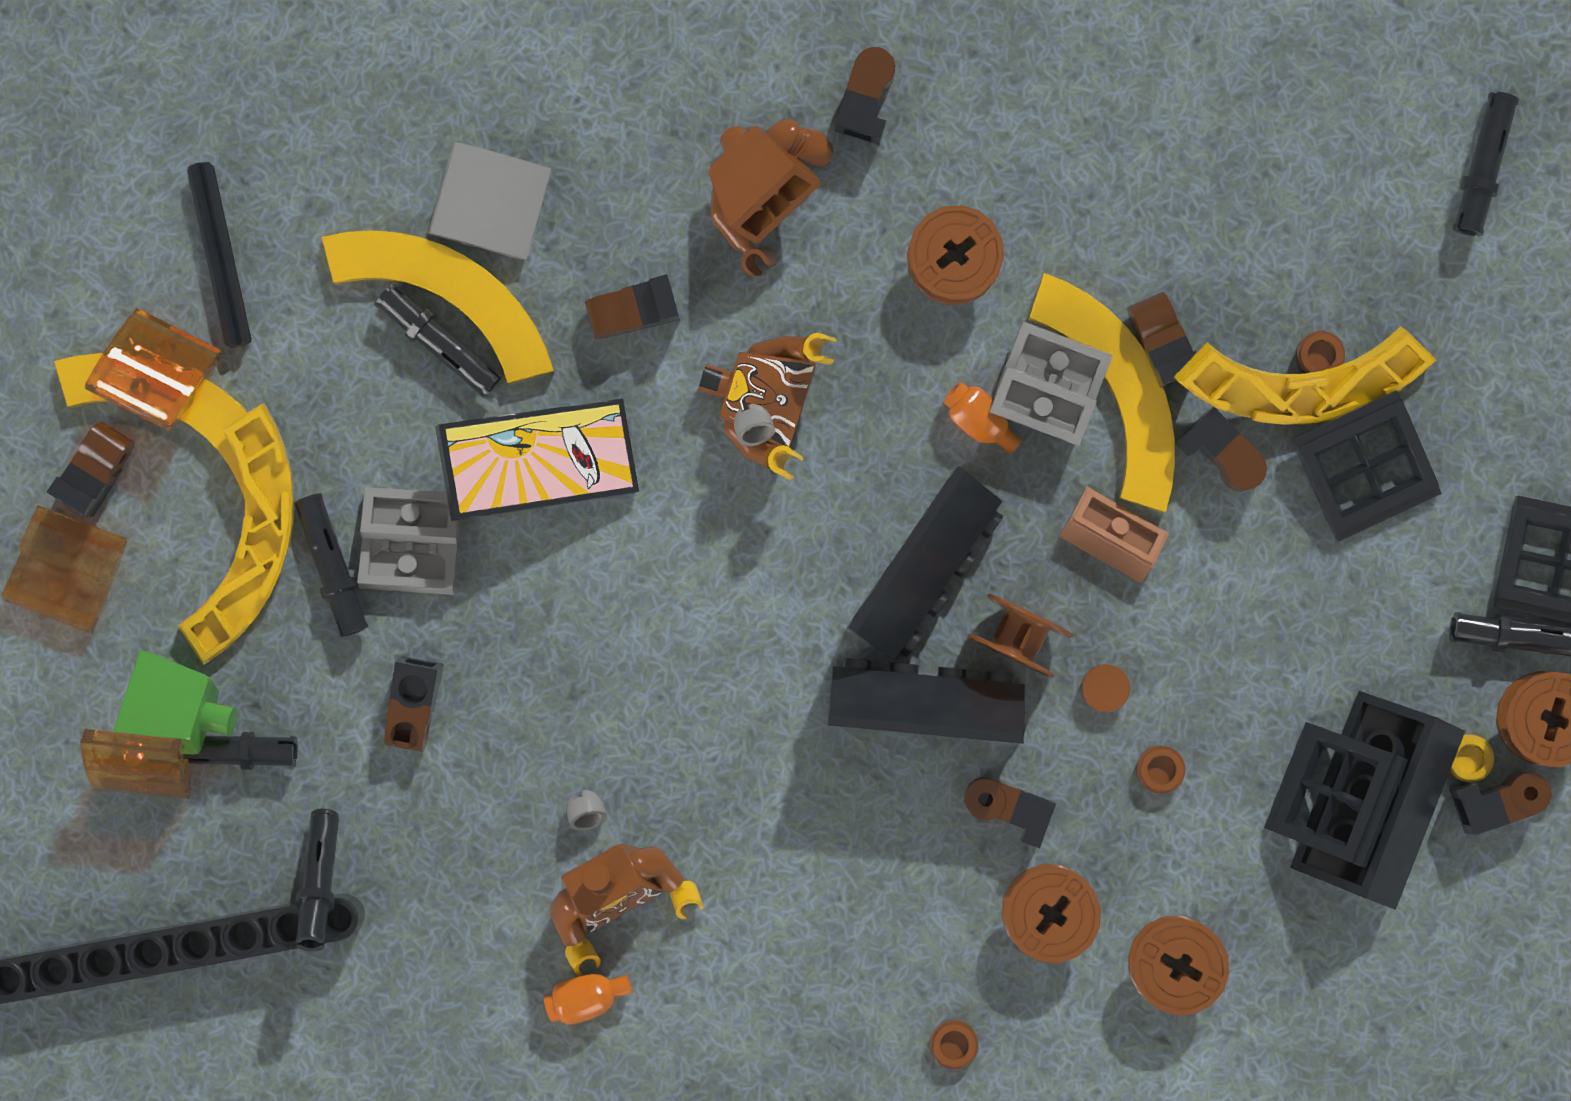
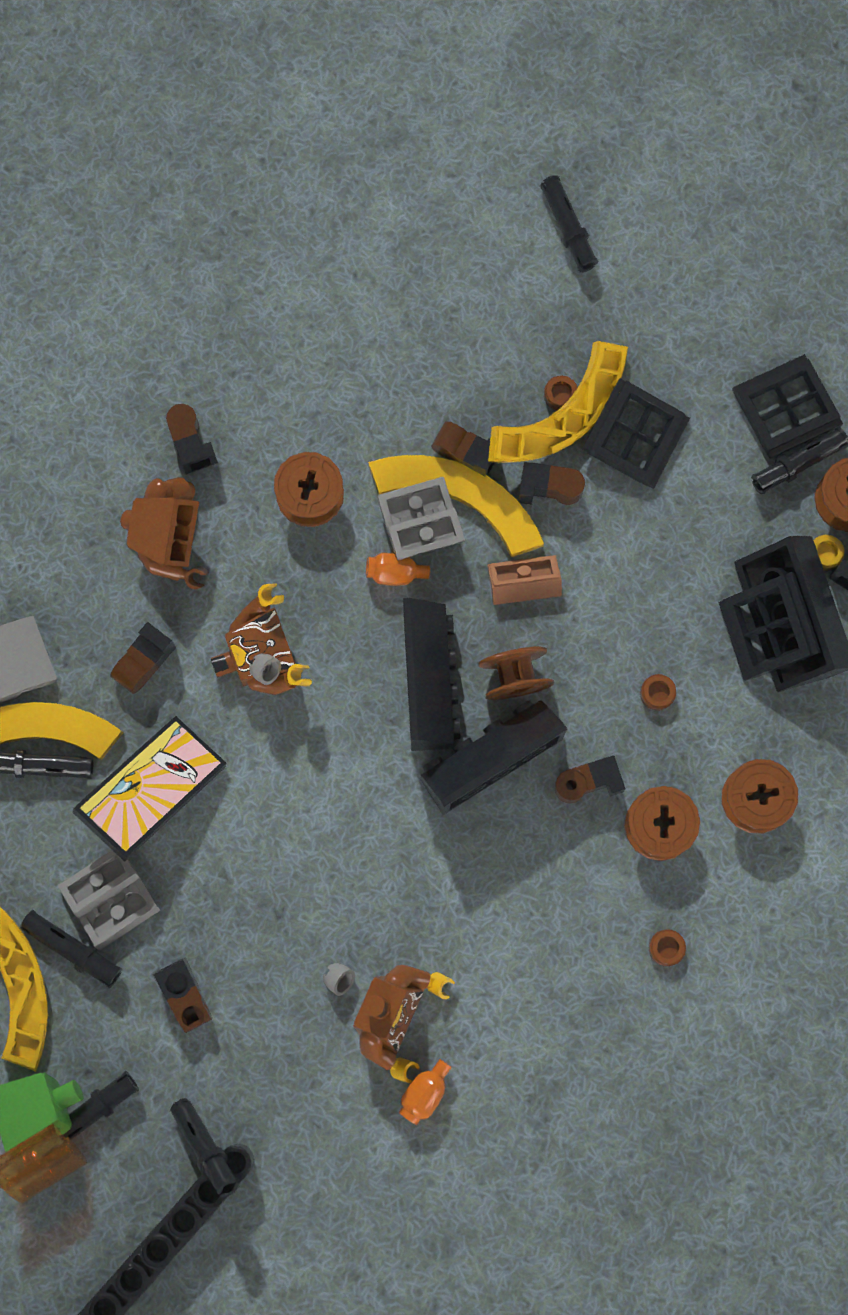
camera: 40 degrees left, 10 degrees down
dark orange tile [1081,664,1130,712] -> none

